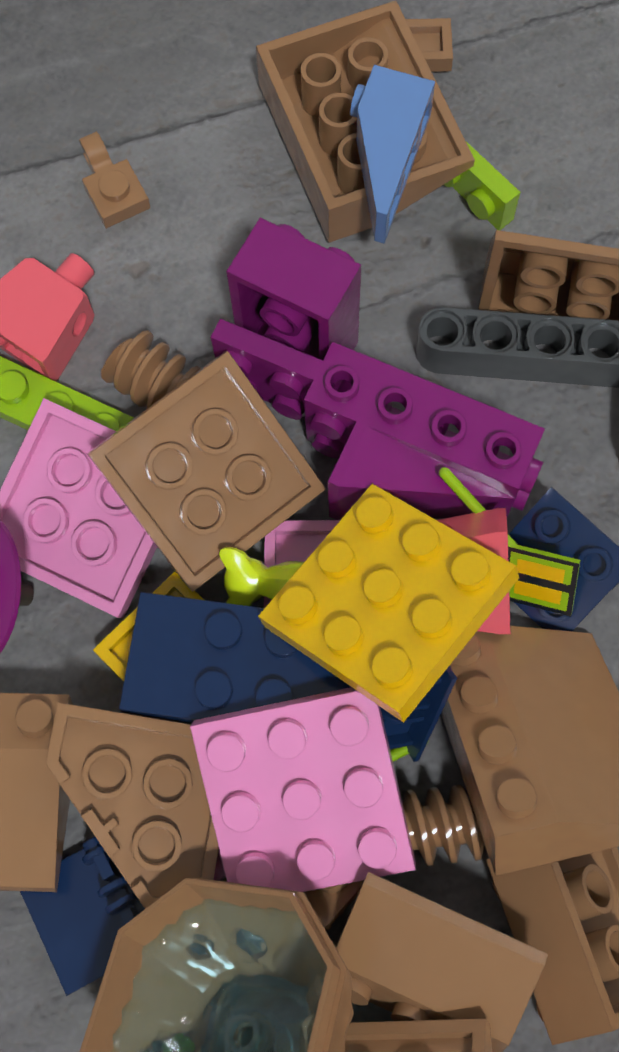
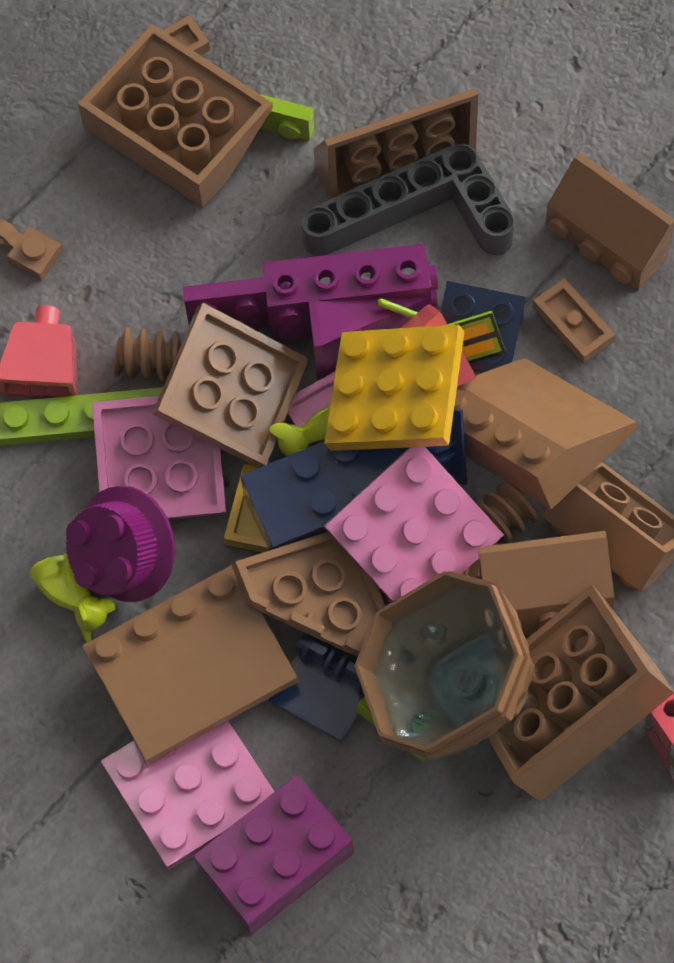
camera: 30 degrees left, 5 degrees down
magenta brick [226,218,361,361] -> none
medium blue slope [350,65,435,244] -> none

